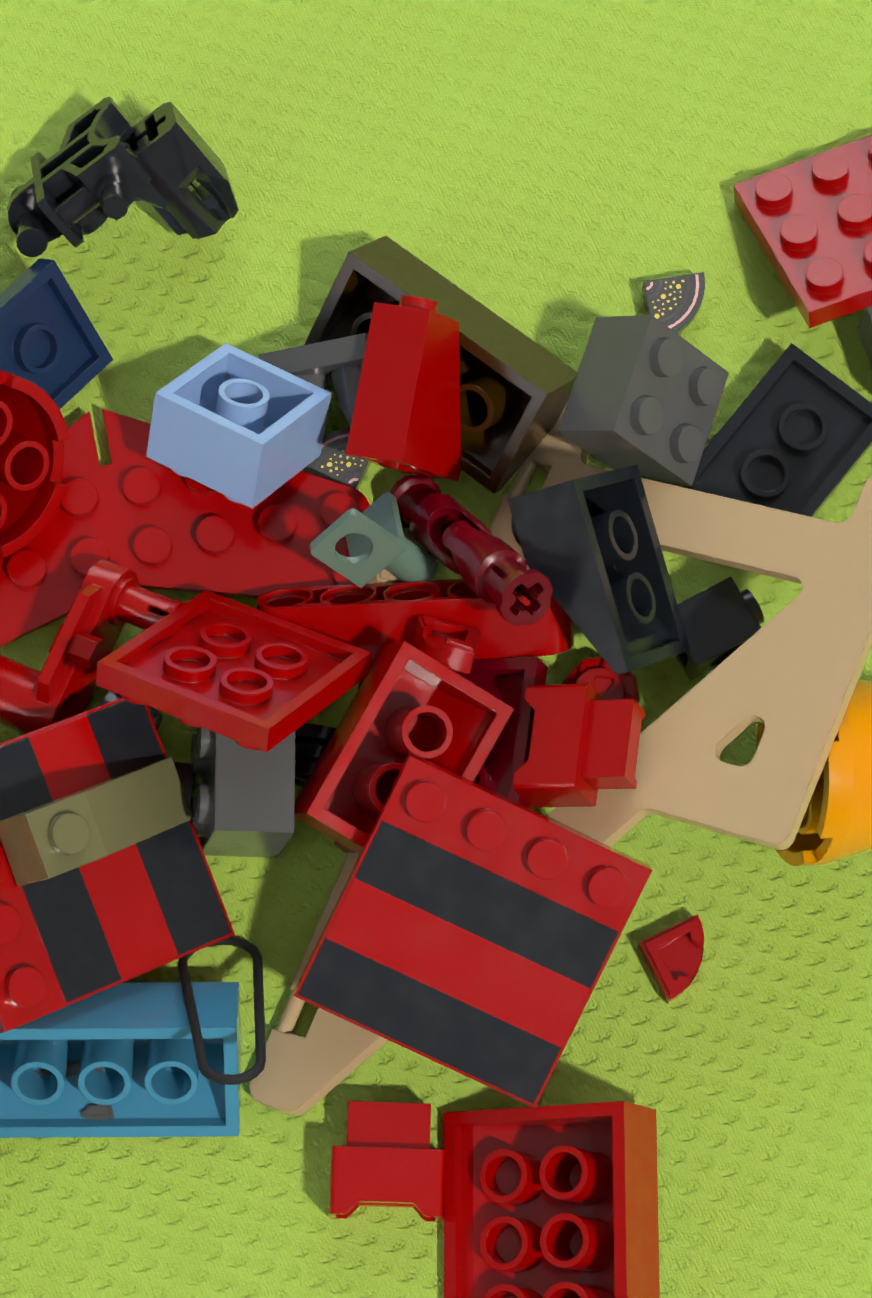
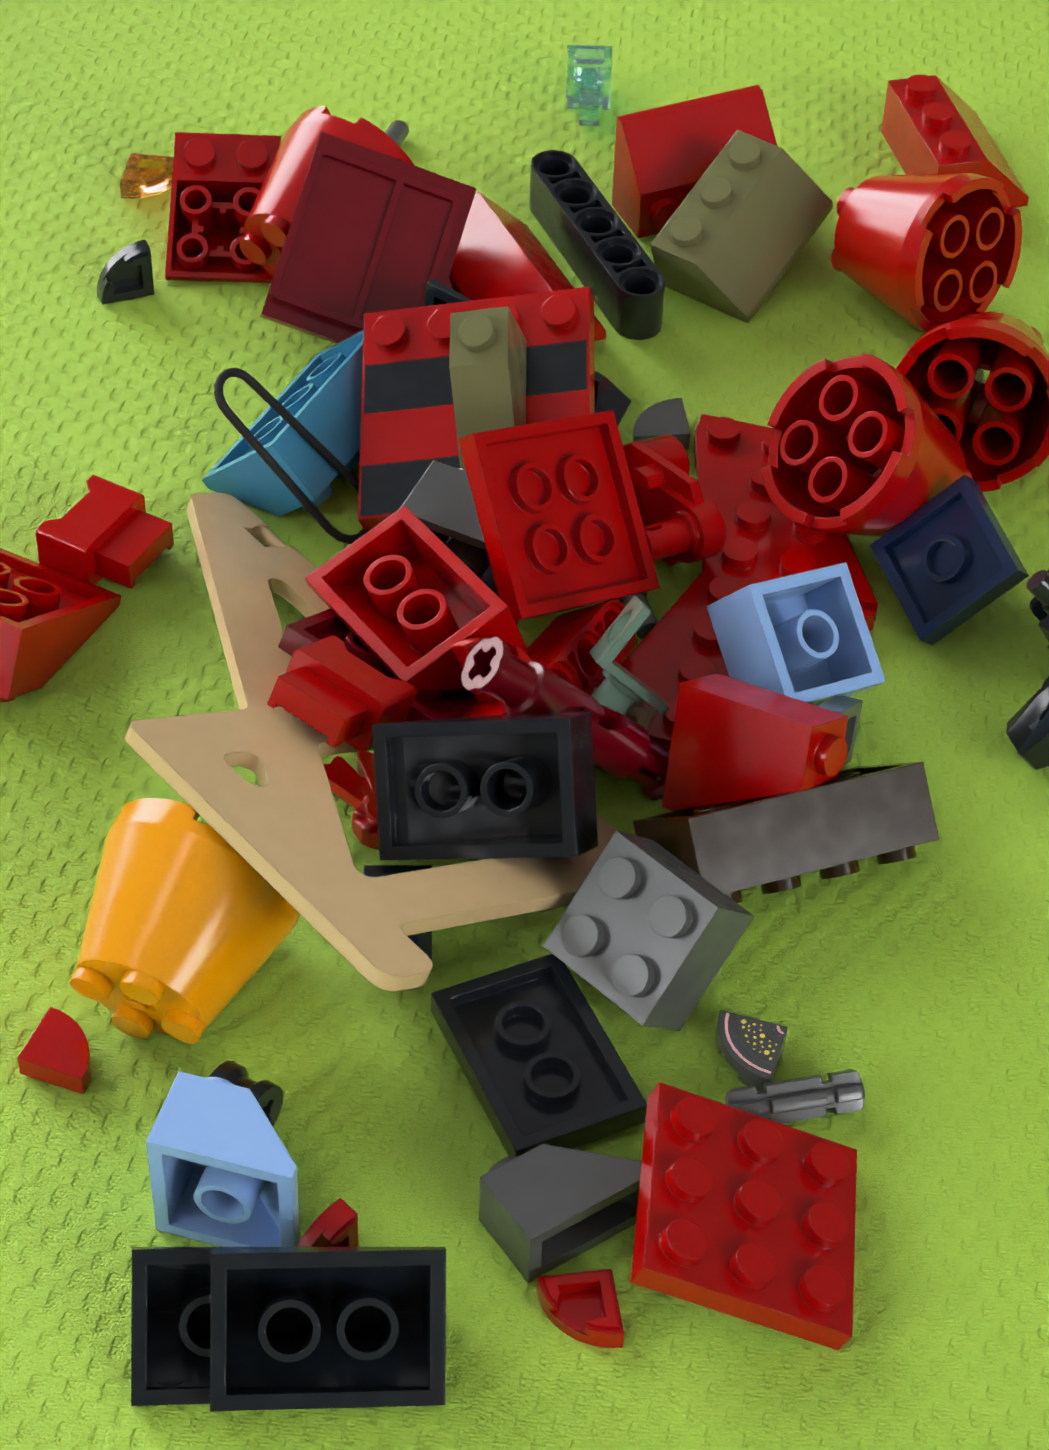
camera: 120 degrees right, 30 degrees down
plate [293,752,652,1108] -> none
red tile [638,914,704,1004] -> none
none -> dark grey axle [725,1069,865,1124]

